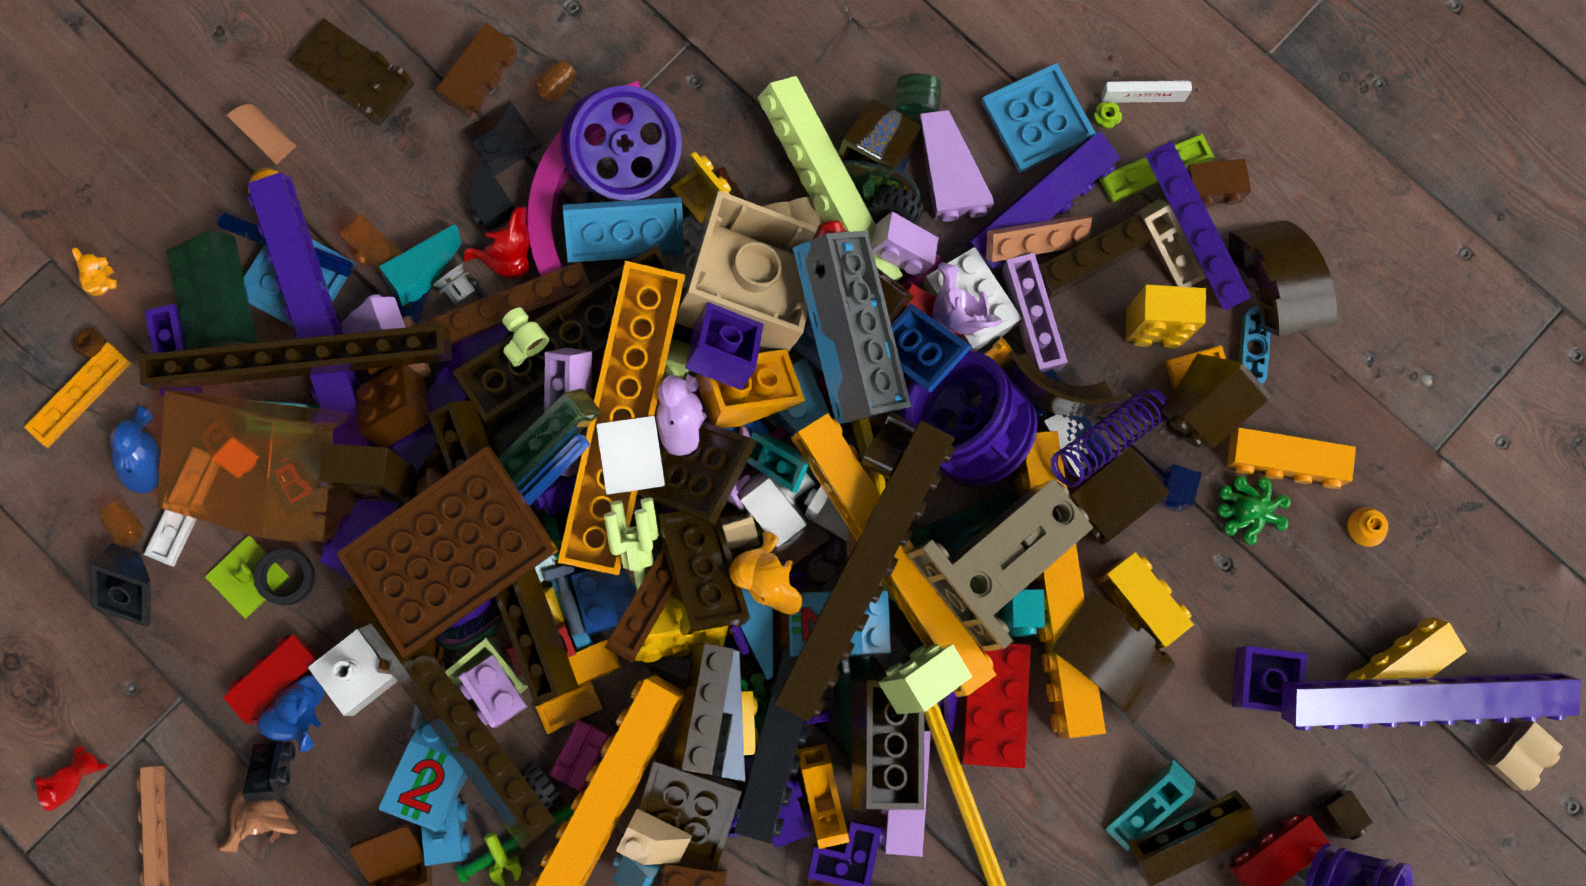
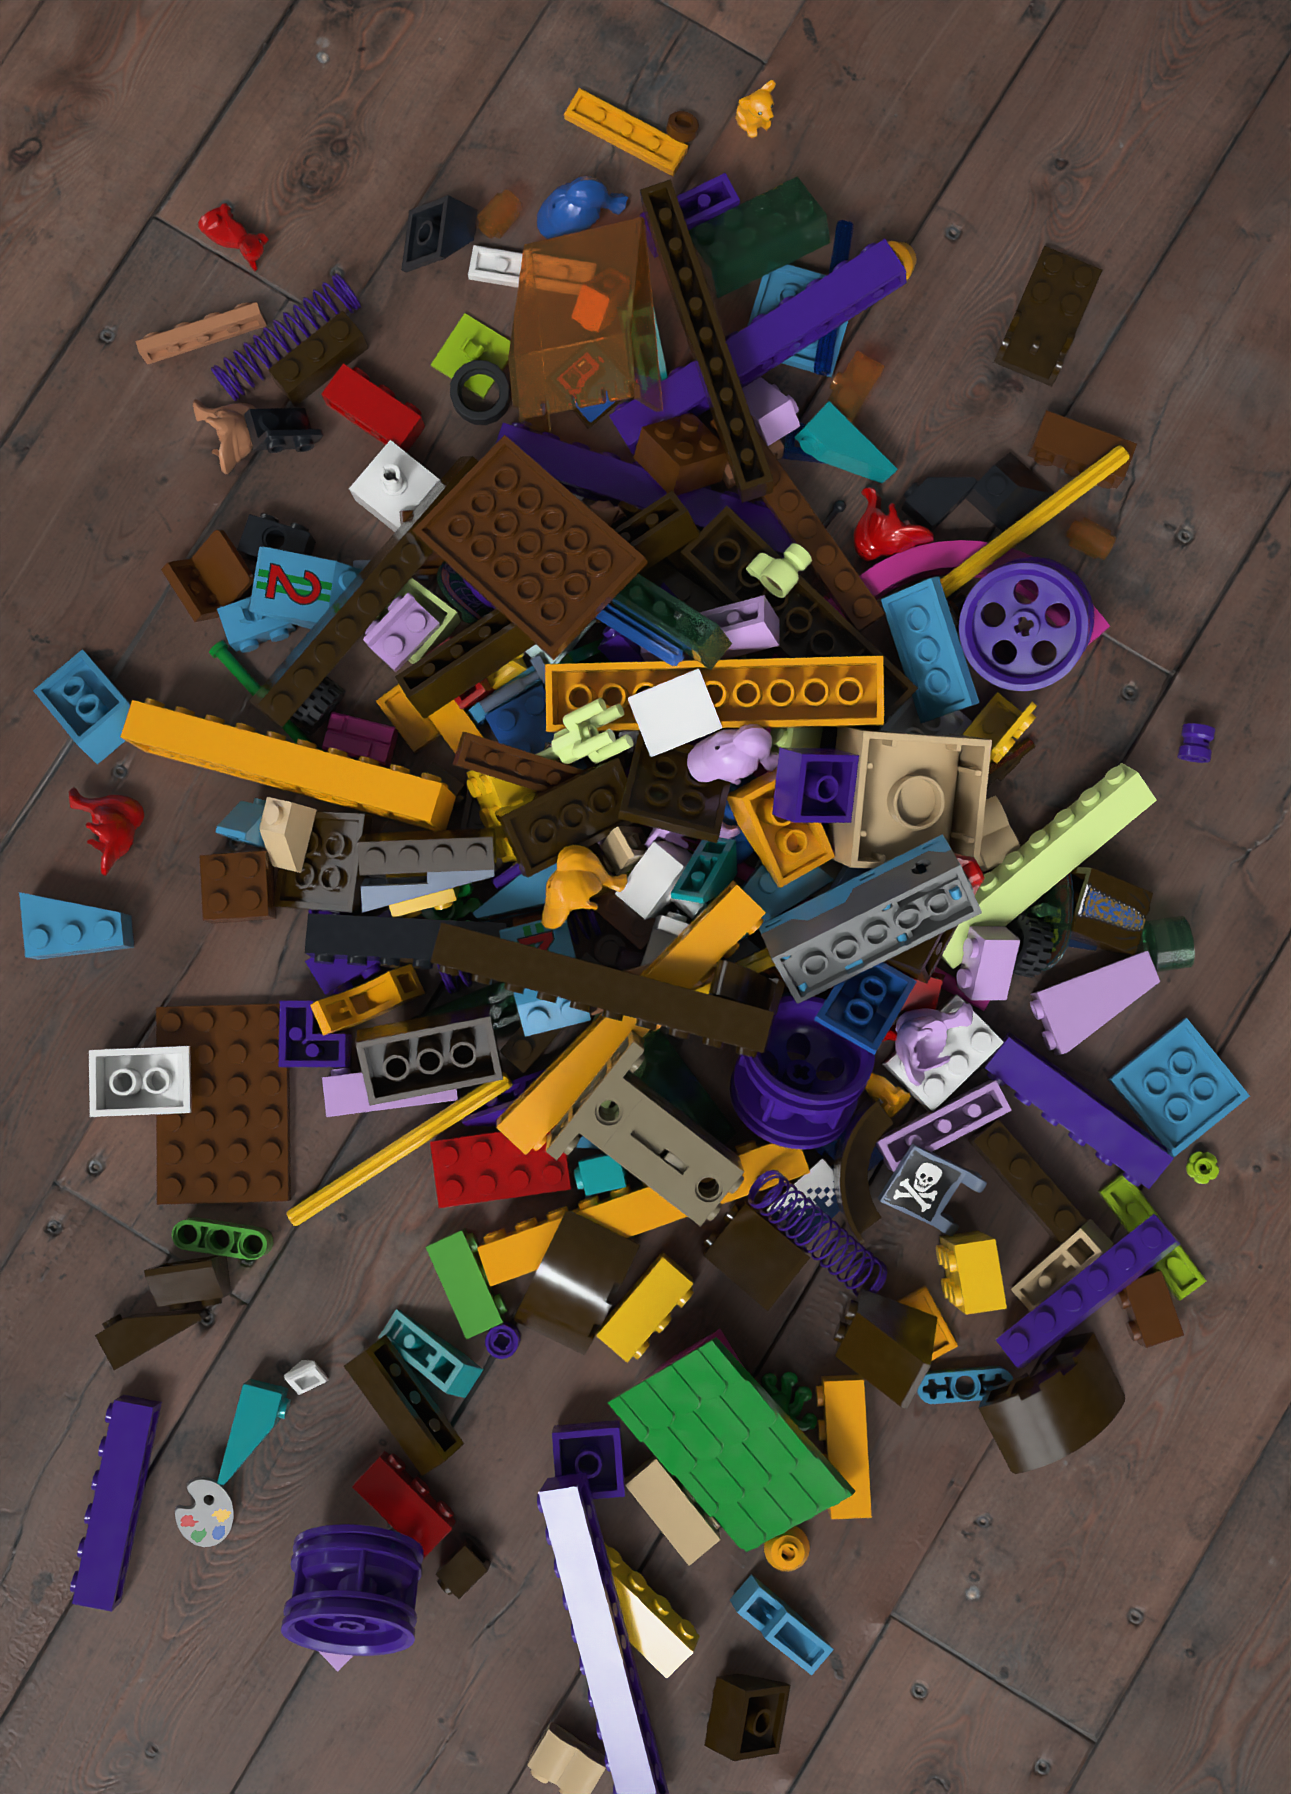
camera: 85 degrees right, 5 degrees up
nougat brick [226,104,296,165] -> none
blue piece [257,674,325,753] -> none
dark brown brick [319,443,416,503] -> none
light grey piece [433,263,475,305] -> none
lime bar [484,832,522,886] -> none
yellowish green brick [878,643,972,714] -> none
nougat plate [986,214,1092,262] -> none
white tile [1101,81,1192,103] -> none
clear blue brick [1160,464,1202,512] -> none
none -> dark purple piece [211,273,361,401]
none -> black brick [237,513,316,562]
none -> dark brown brick [268,310,369,407]
none -> bright green brick [426,1228,508,1340]
none -> dark purple wheel [485,1321,521,1359]
none -> green piece [608,1329,856,1552]
none -> tan brick [625,1455,721,1566]
none -> dark brown slope [704,1674,791,1761]
none -> dark azure slope [730,1574,834,1675]
none -> flag [878,1143,987,1236]
none -> yellow axle [940,445,1130,598]
none -> dark purple wheel [1177,723,1215,763]

